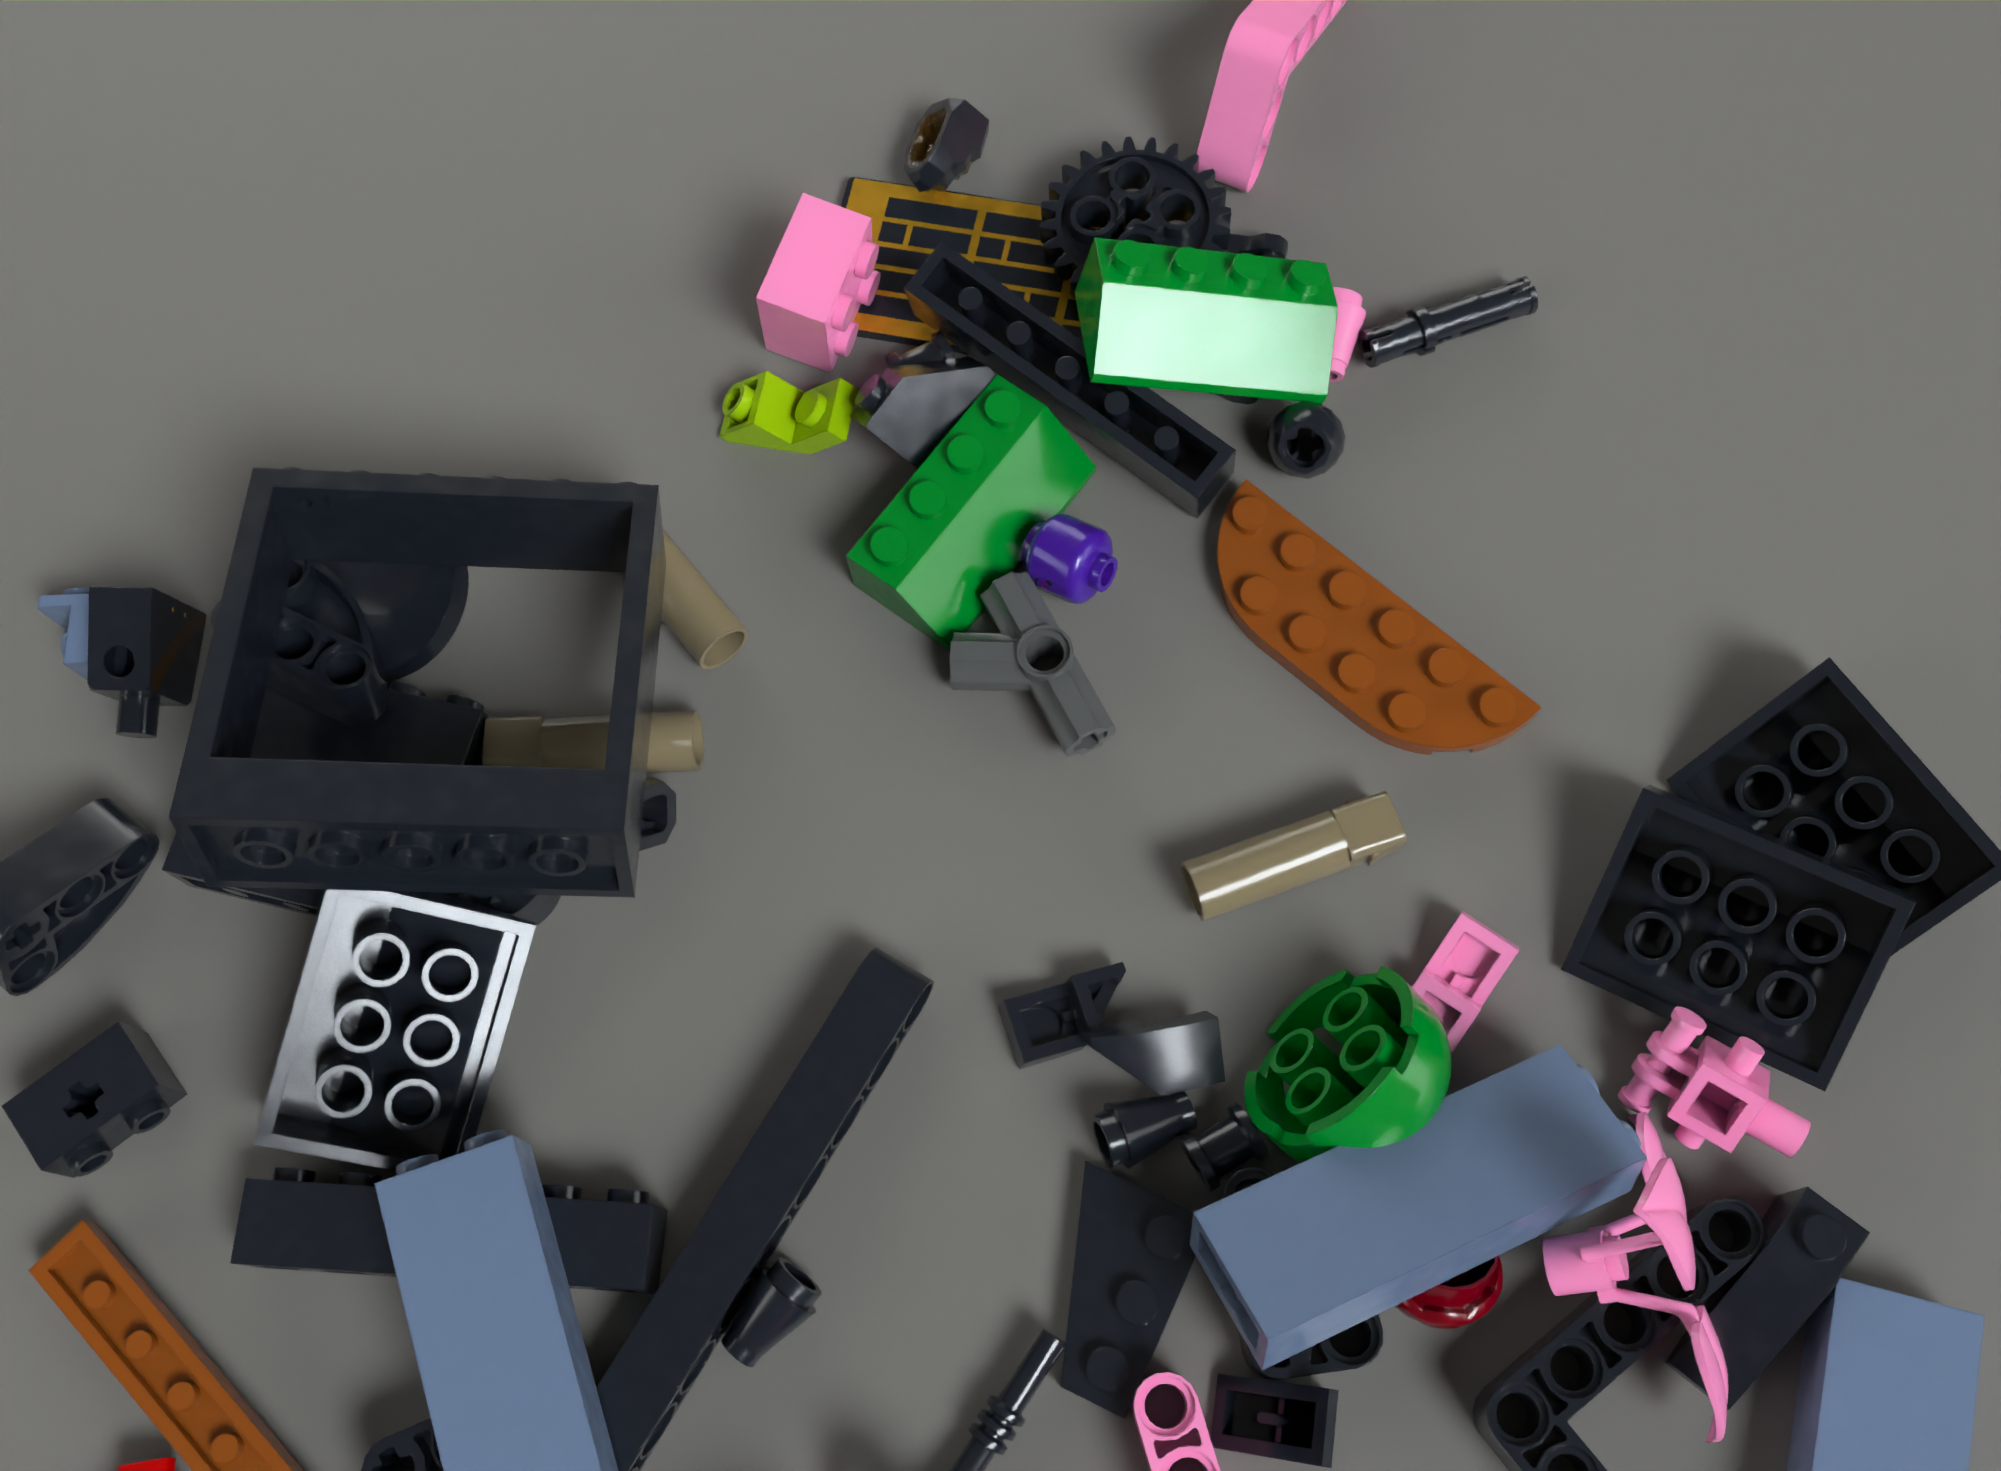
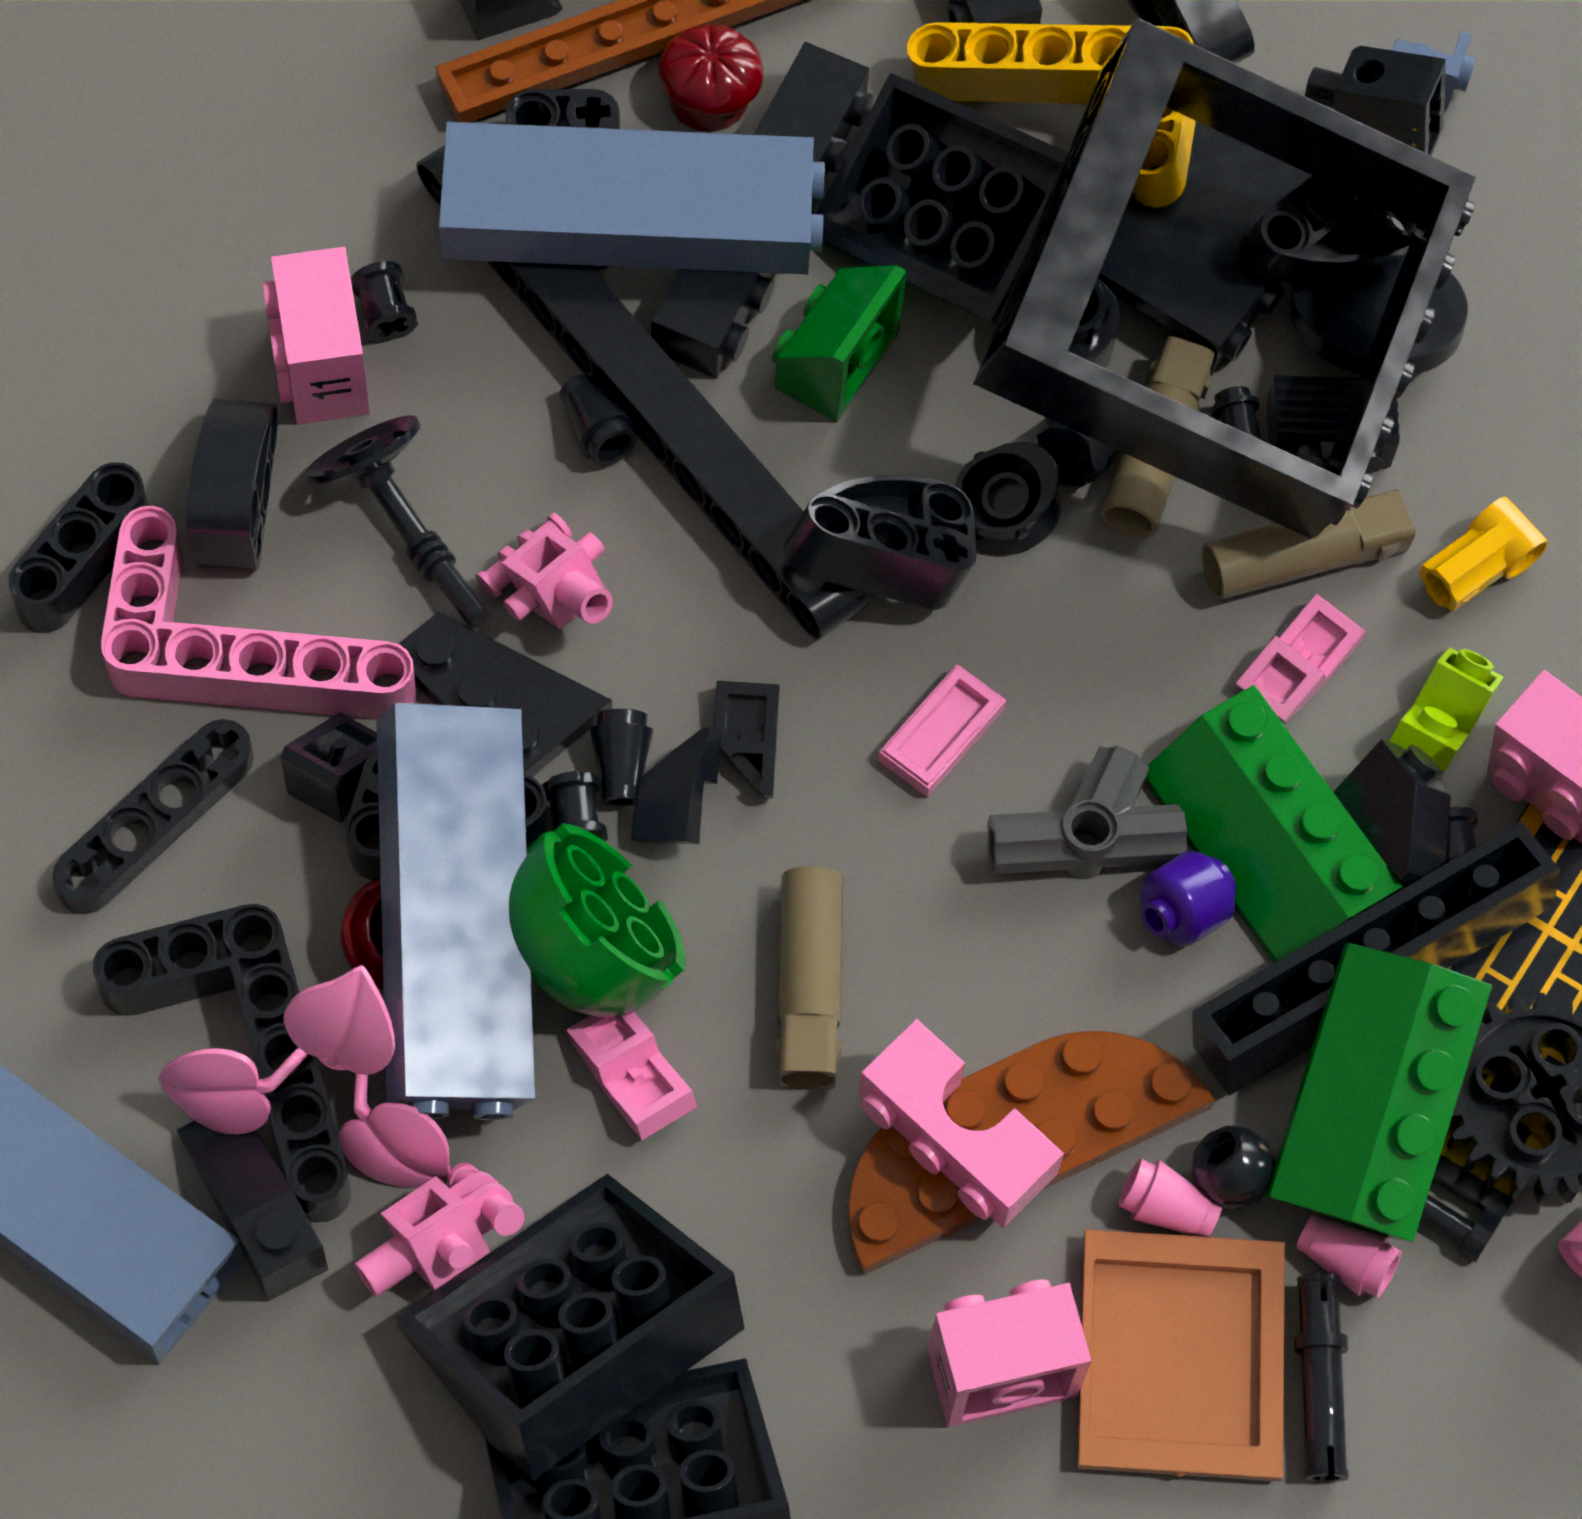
camera: 100 degrees right, 5 degrees down
none -> bright pink piece [475,512,613,630]
none -> dark red piece [658,25,764,132]
none -> green slope [772,265,907,422]
none -> black beam [784,475,977,610]
none -> bright pink arch [858,1019,1064,1229]
none -> bright pink tile [878,664,1007,798]
none -> yellow beam [907,22,1196,208]
none -> bright pink brick [927,1280,1092,1428]
none -> black piece [954,442,1061,553]
none -> nougat piece [1077,1229,1285,1482]
none -> bright pink cone [1118,1158,1222,1237]
none -> black pin [1210,386,1261,440]
none -> bright pink slope [1236,593,1366,724]
none -> black brick [1267,375,1400,473]
none -> yellow piece [1419,497,1549,612]

